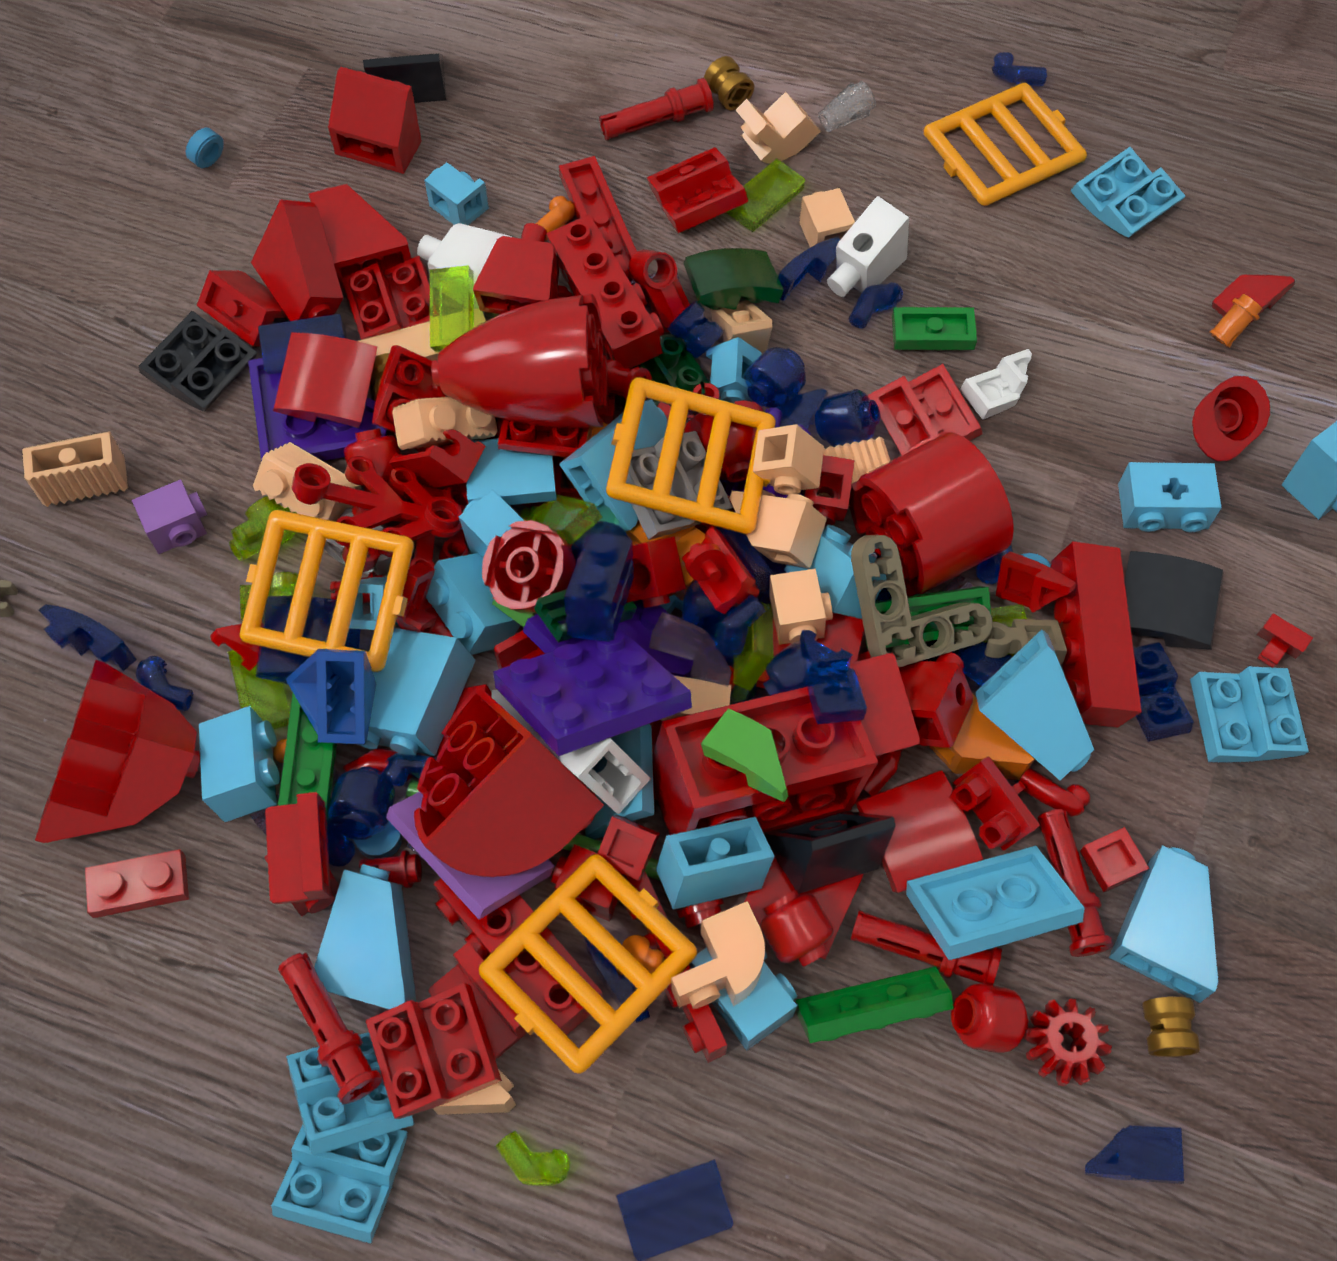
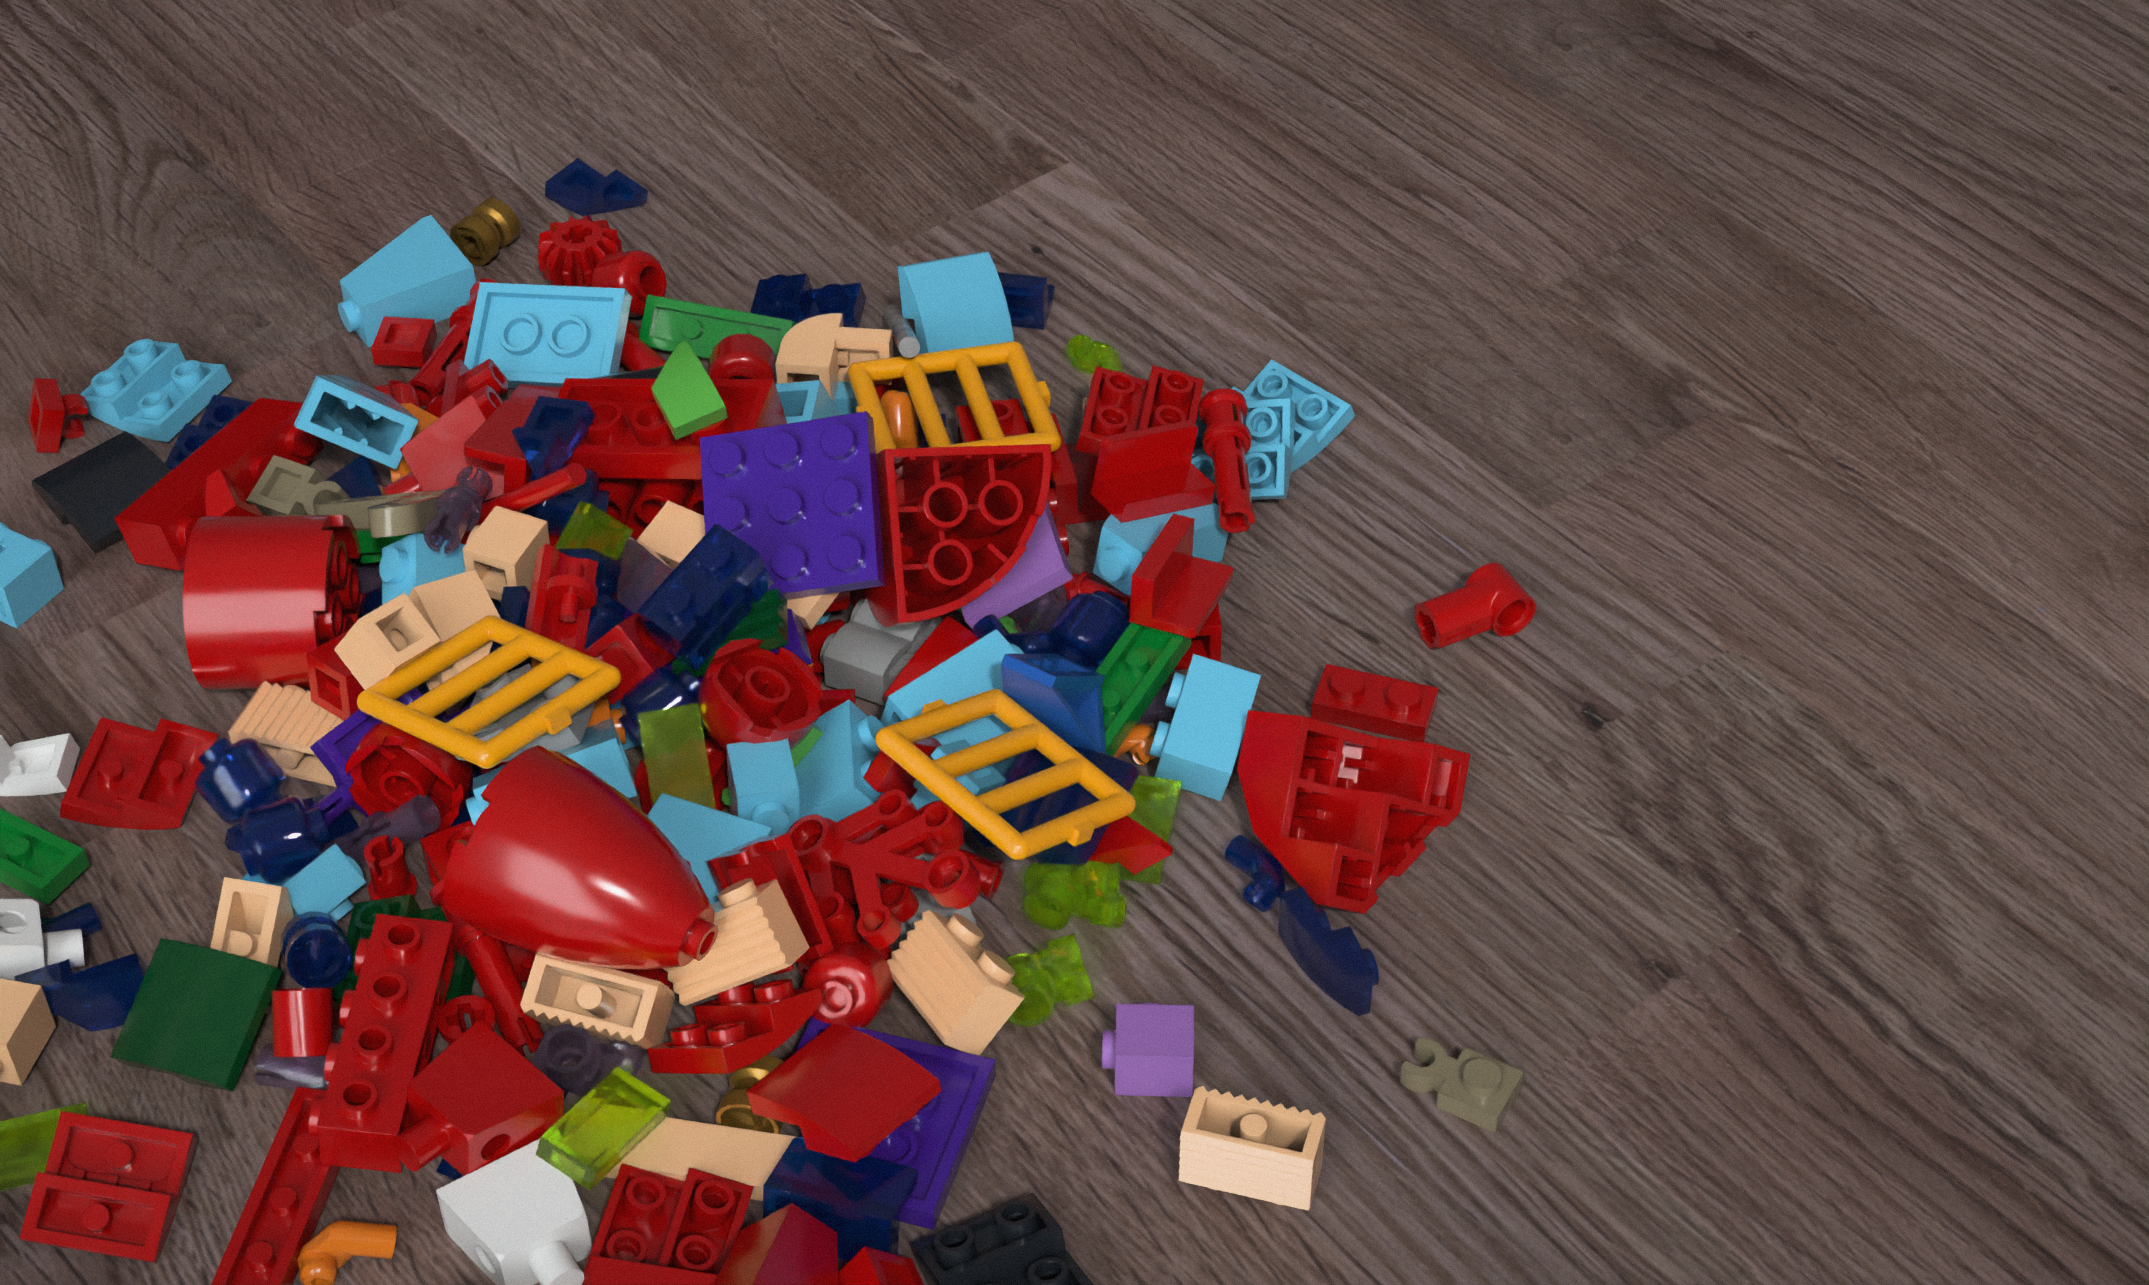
camera: 150 degrees left, 20 degrees down
none -> clear purple pin [423,466,493,554]
none -> red bar [463,463,587,531]
none -> clear blue slope [751,273,866,328]
none -> light grey bar [884,305,920,358]
none -> medium azure slope [897,251,1014,354]
none -> red panel [1091,420,1216,523]
none -> red piece [1414,562,1536,650]

